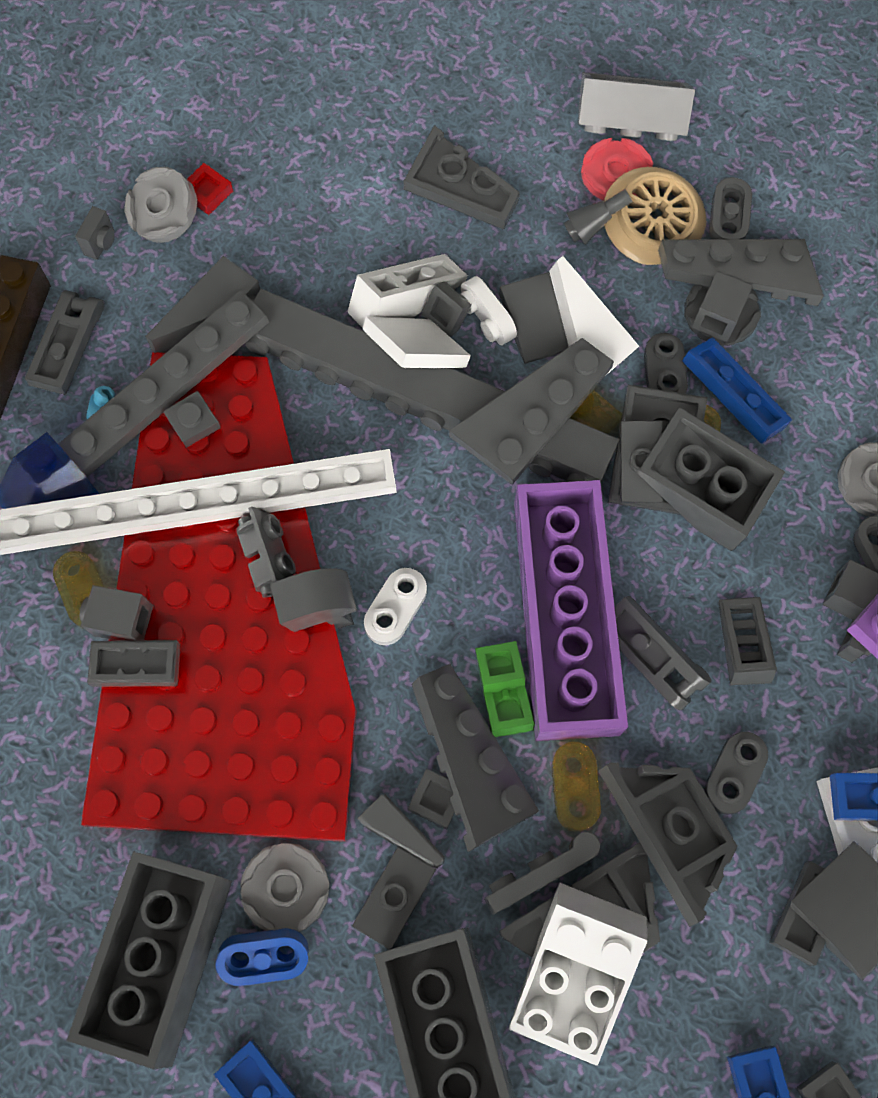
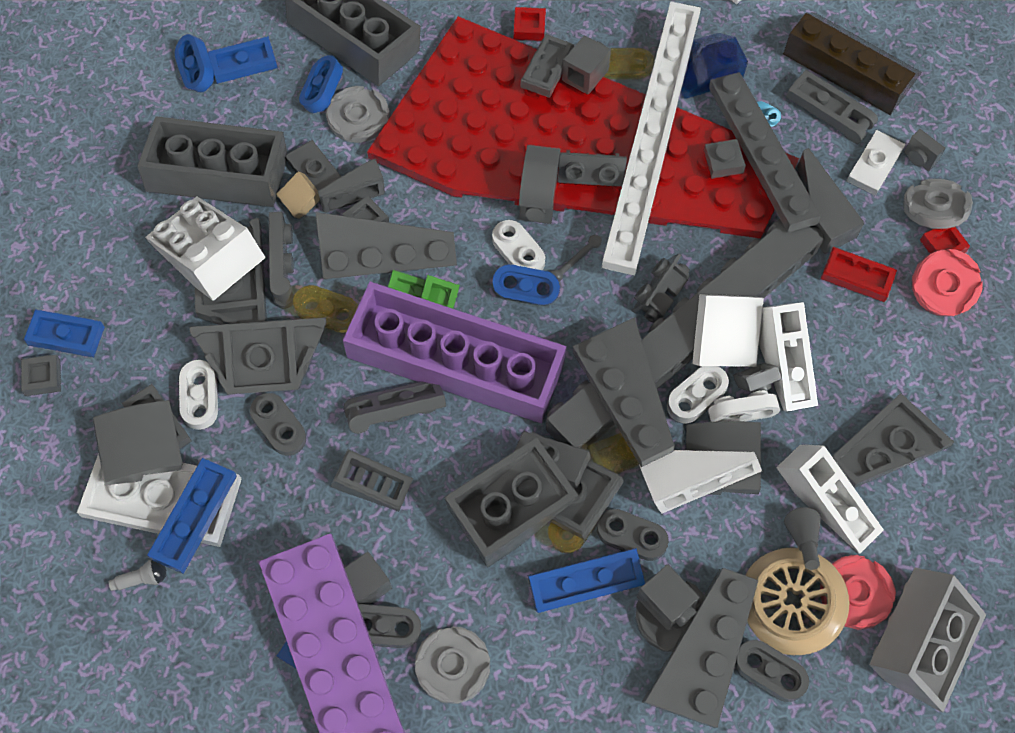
camera: 115 degrees right, 5 degrees down
none -> white plate [179,360,218,430]
none -> tan tile [277,171,320,219]
none -> blue plate [493,264,560,306]
none -> red plate [513,7,546,41]
none -> dark grey hinge [551,235,602,282]
none -> dark grey hinge [632,253,690,323]
none -> white plate [667,366,729,423]
none -> white slope [776,445,884,554]
none -> red plate [820,247,897,303]
none -> white plate [847,130,906,196]
none -> coral tile [912,249,983,316]

